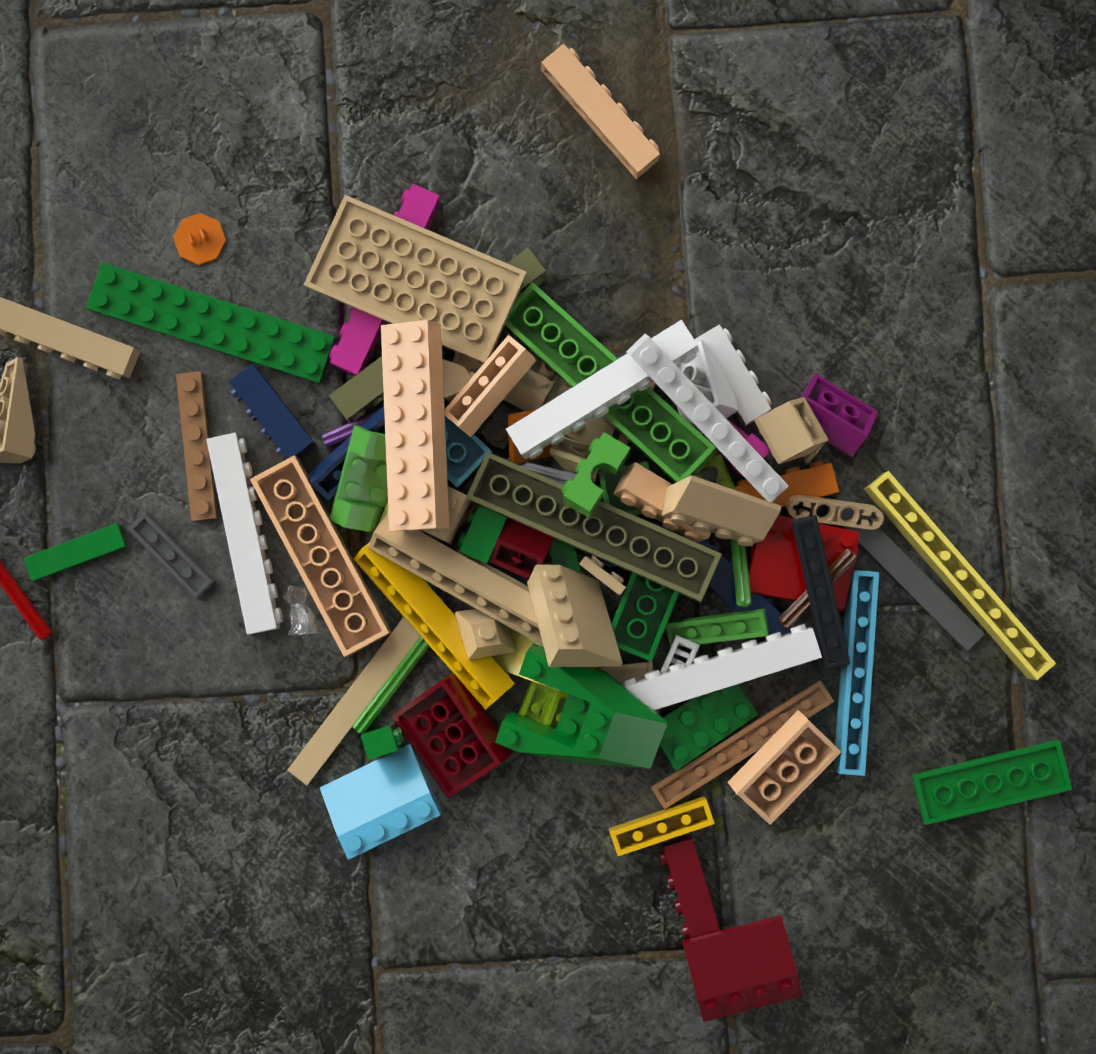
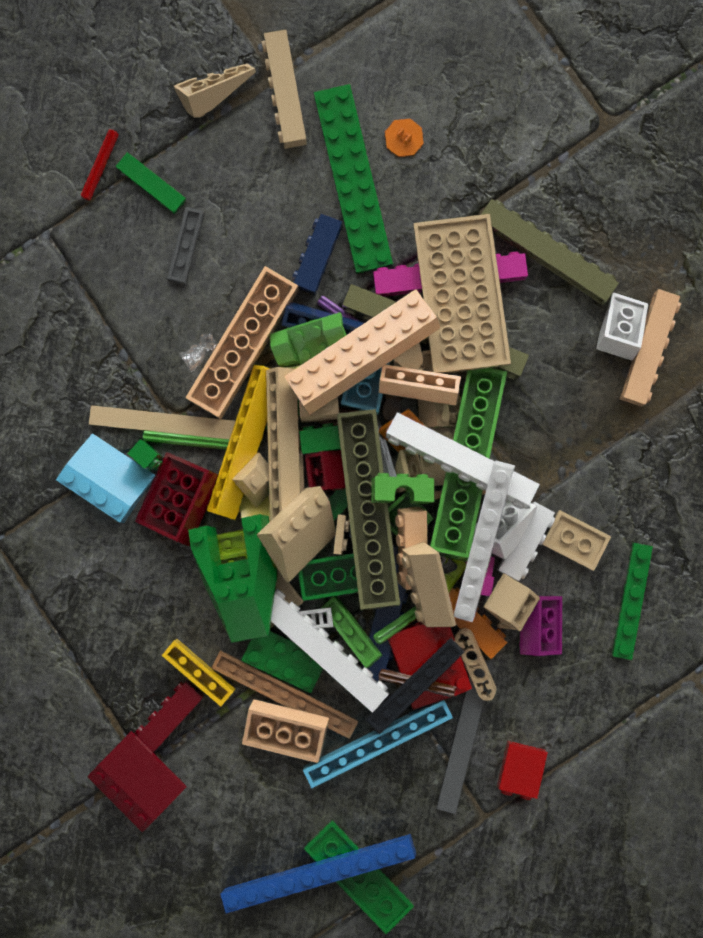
camera: 55 degrees right, 0 degrees up
medium nougat plate [176,371,218,522] -> none
white brick [206,433,283,635] -> none
light yellow brick [864,471,1056,680] -> none
none -> blue brick [221,834,416,913]
none -> olive brick [481,199,619,305]
none -> red brick [497,740,548,800]
none -> tan plate [542,510,611,571]
none -> white slope [596,293,648,361]
none -> green plate [612,543,653,660]

